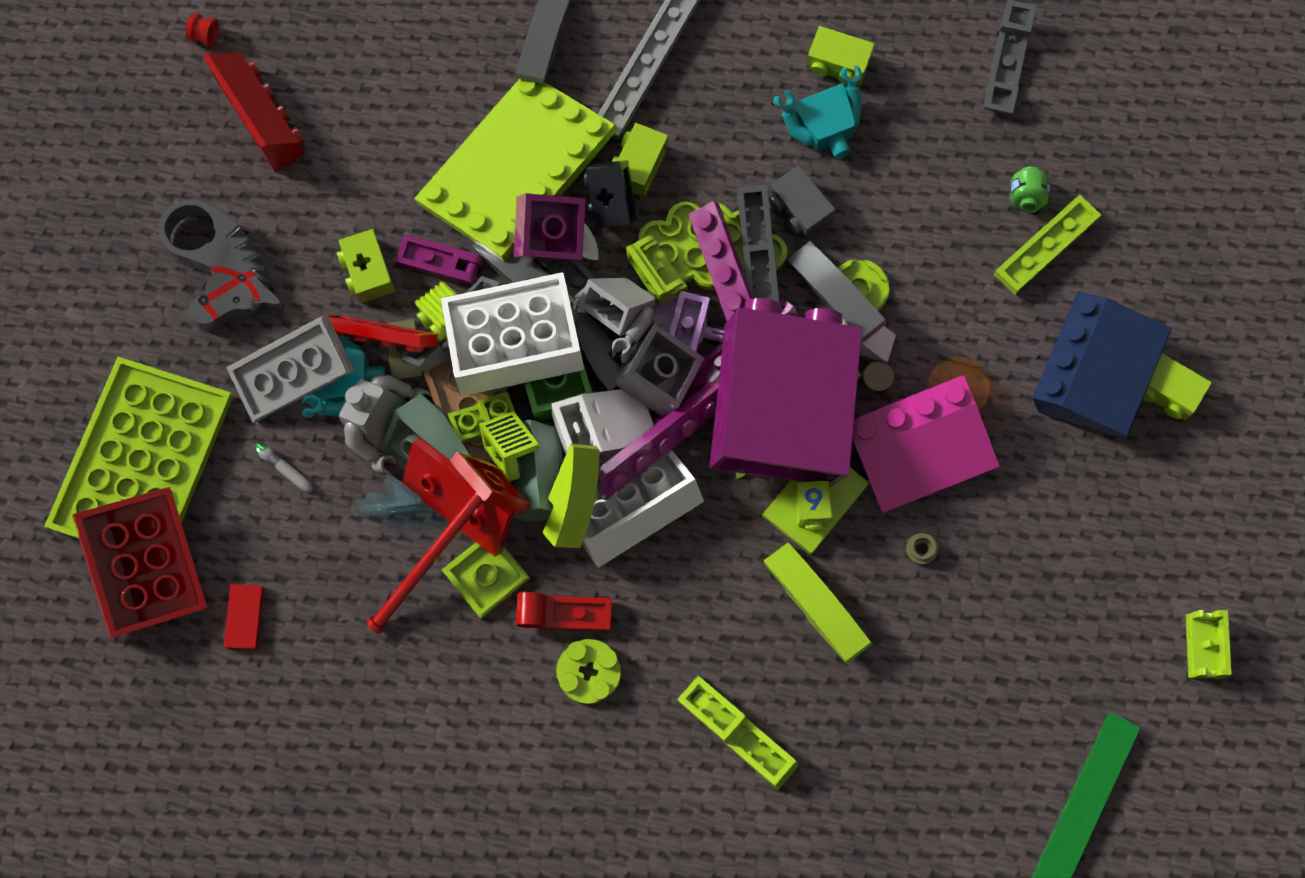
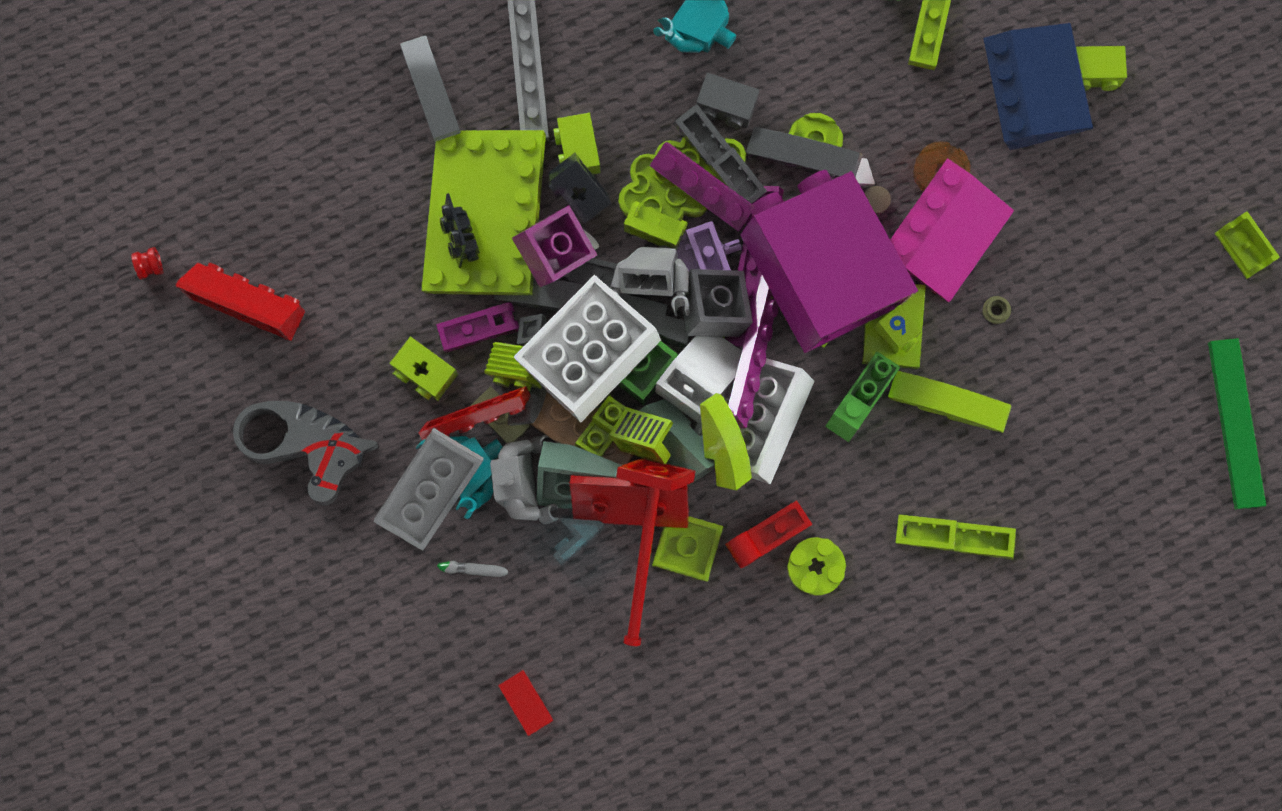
camera: 35 degrees left, 5 degrees up
lime plate [44,357,234,539] -> none
red slope [72,487,207,638] -> none
none -> black hinge [440,193,480,268]
none -> bright green slope [825,352,900,442]

